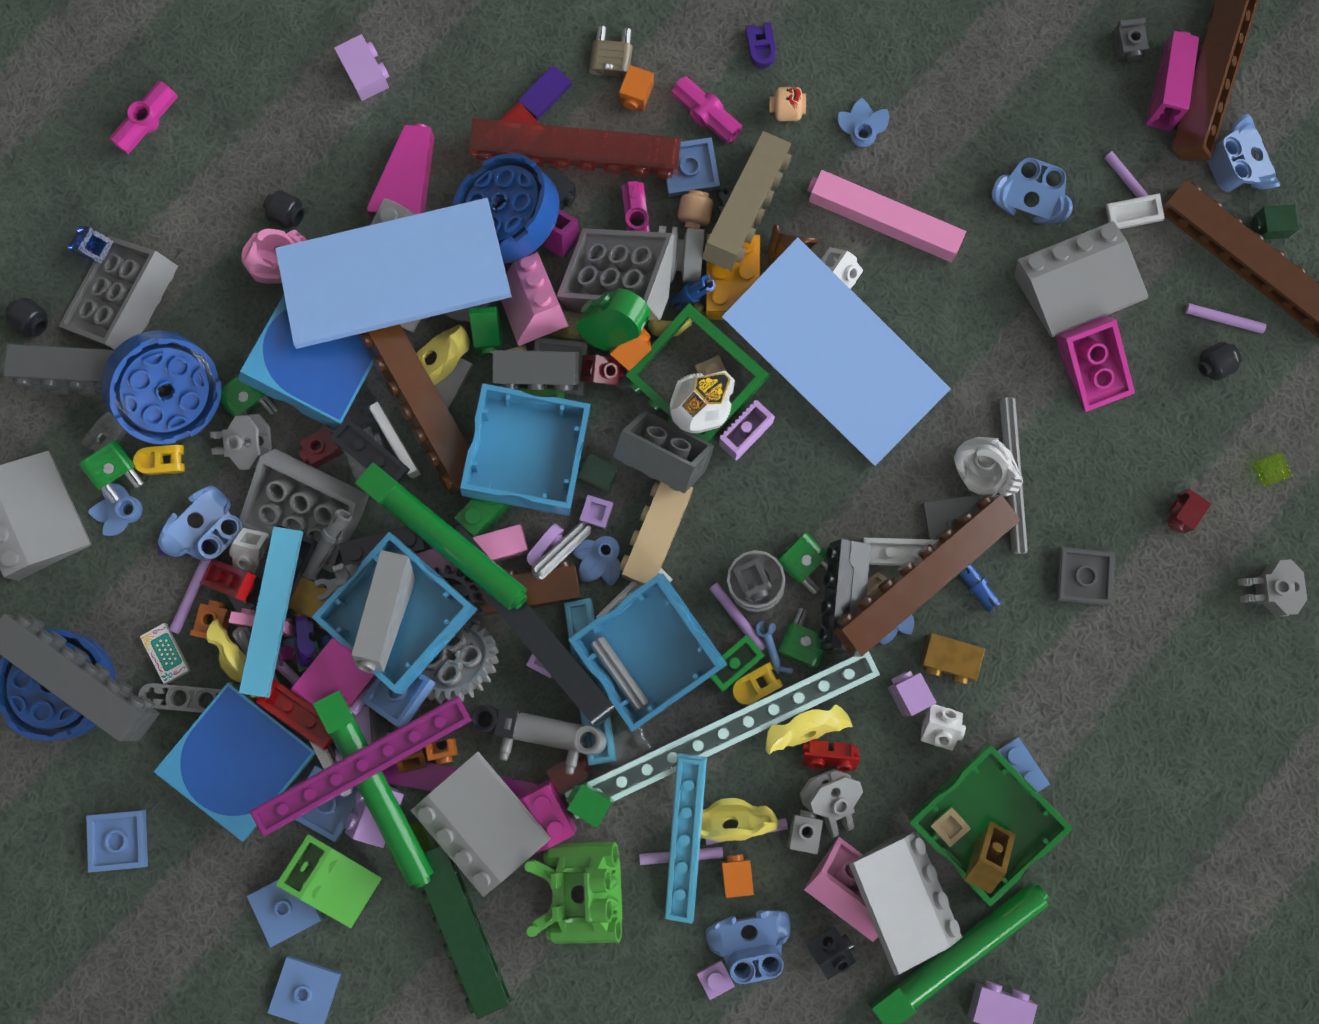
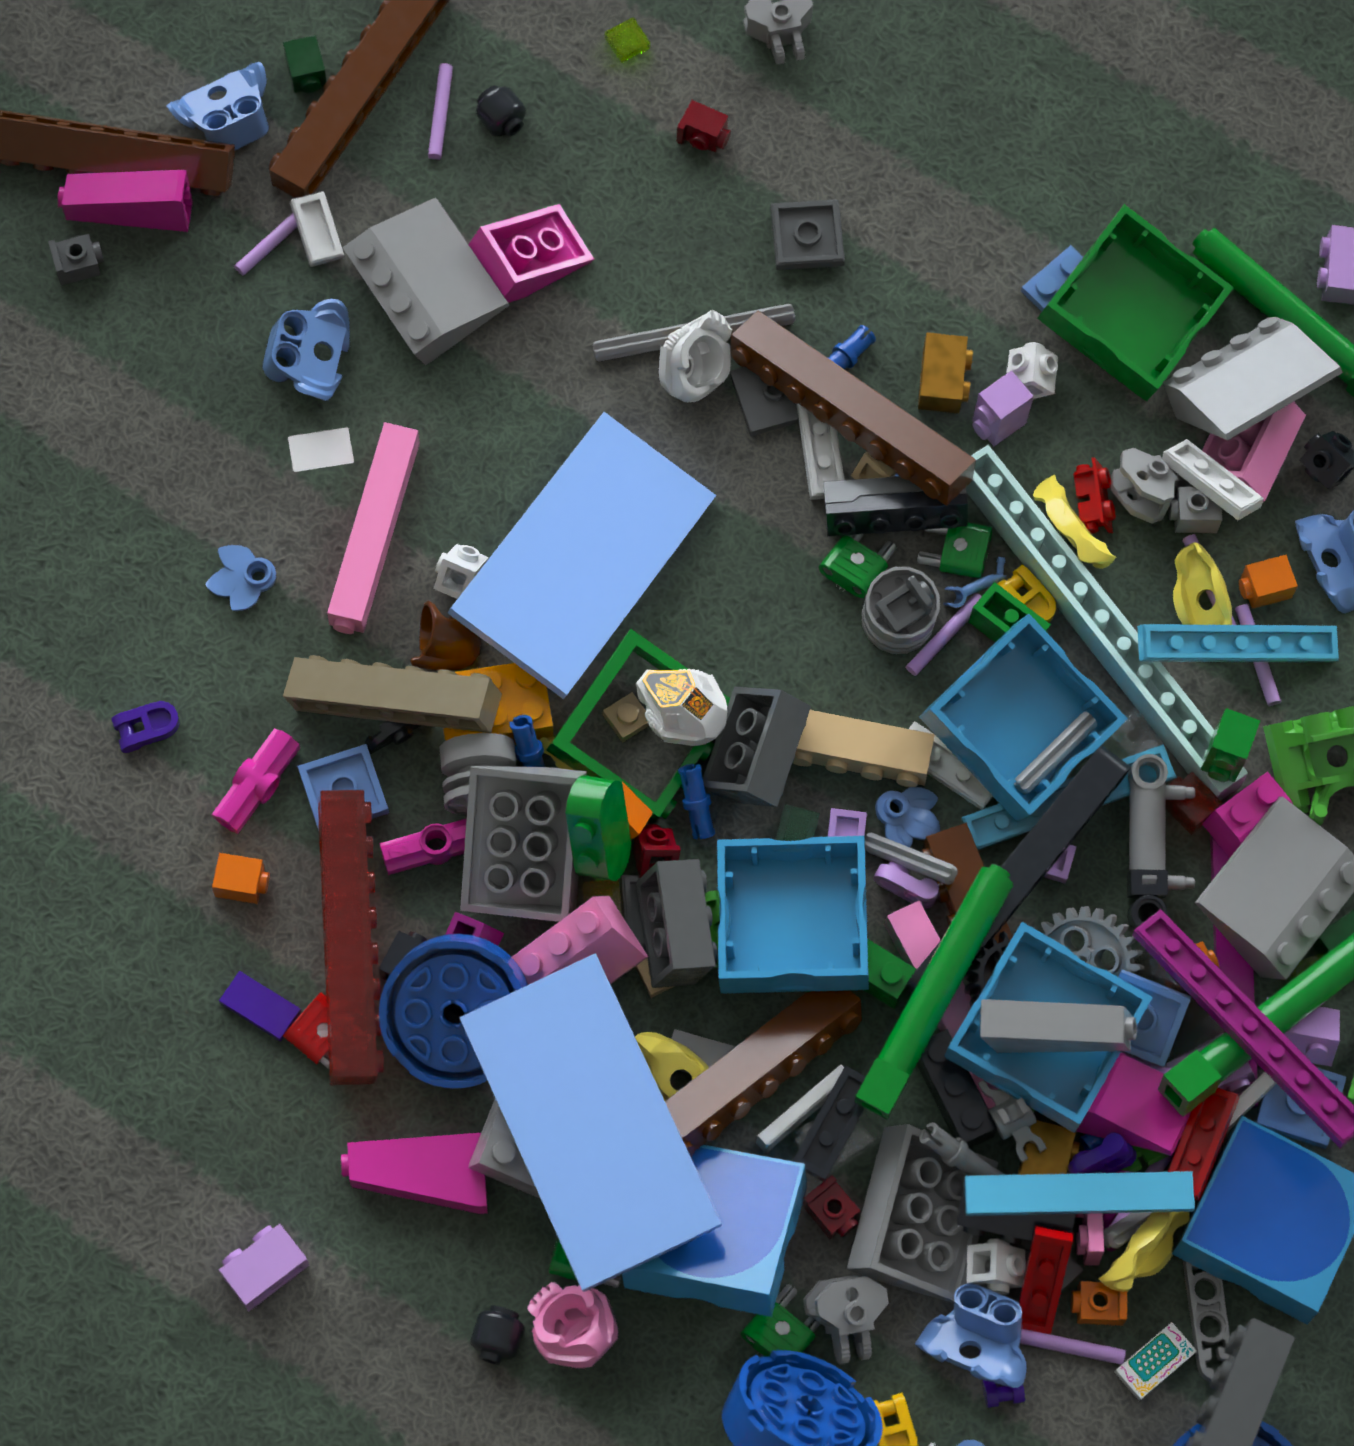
camera: 105 degrees left, 10 degrees down
green slope [469,307,503,357] -> none
dark tan piece [589,26,633,78] -> none
light nougat head [677,190,714,229] -> none
lavender brick [719,400,775,461] -> none
light nougat head [770,87,806,121] -> none
tan plate [930,806,971,847] -> none
pearl gold brick [965,821,1016,894] -> none
none -> white sticker [288,427,354,472]
none -> blue pin [678,764,716,839]
none -> white tile [1161,439,1264,520]

